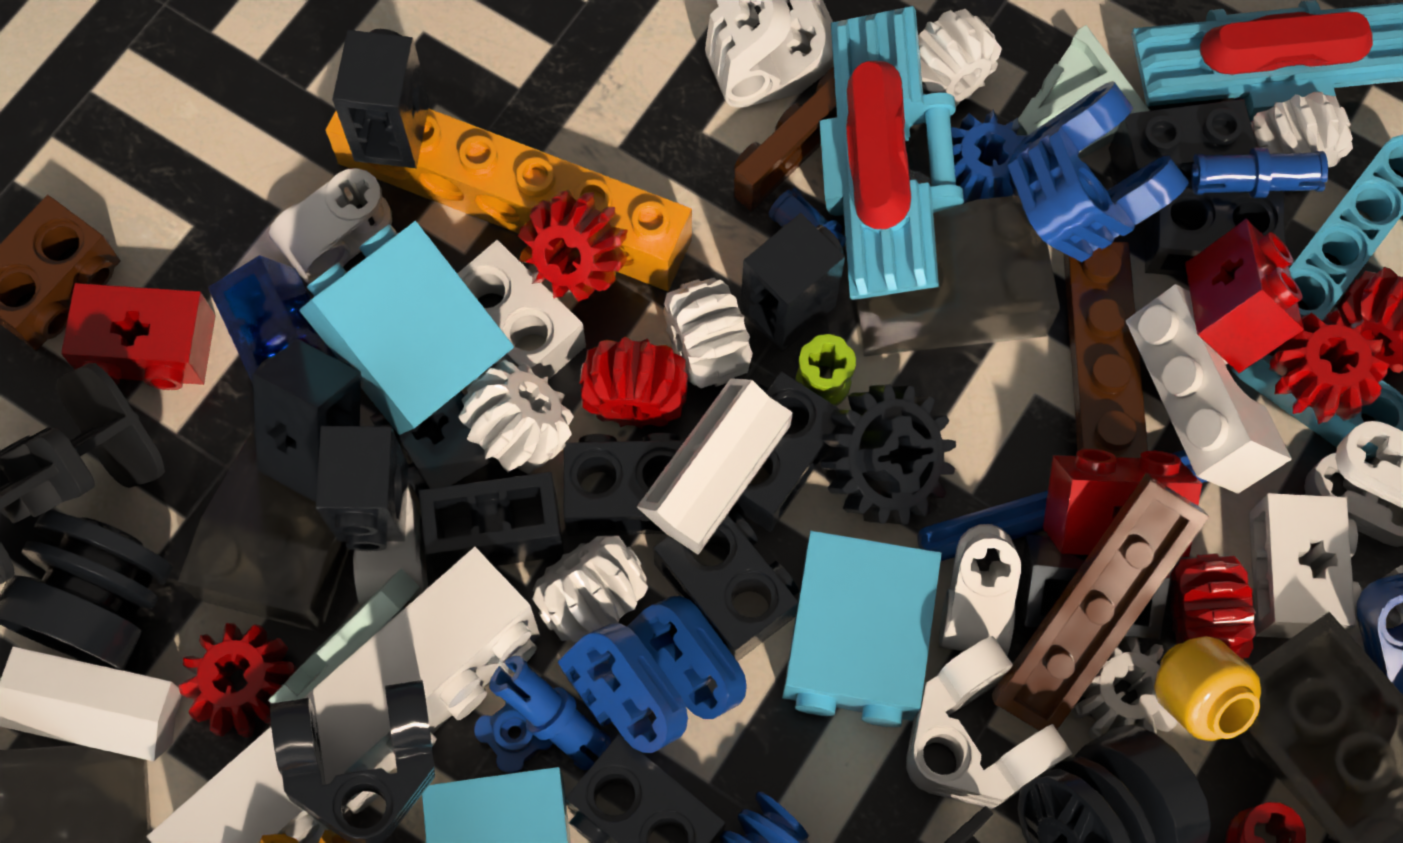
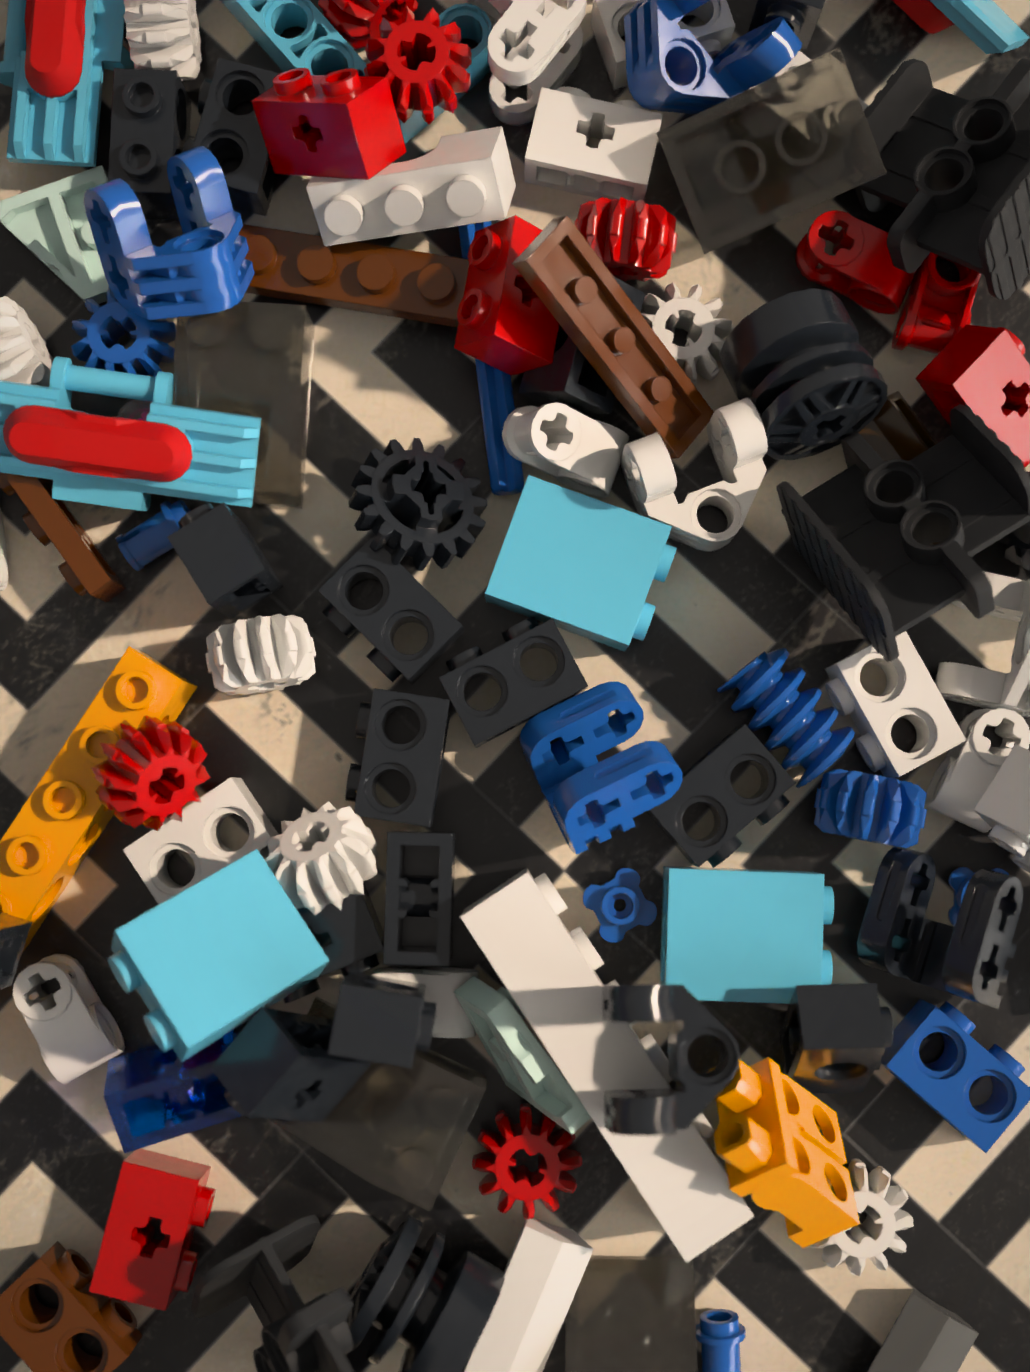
camera: 80 degrees left, 15 degrees up
blue pin [489,656,611,770] -> none
white gear [532,536,648,642] -> none
red gear [579,337,688,429] -> none
white piece [637,378,793,555] -> none
lime bush [795,334,856,406] -> none
yellow head [1154,636,1261,741] -> none
blue pin [1191,147,1328,198] -> none

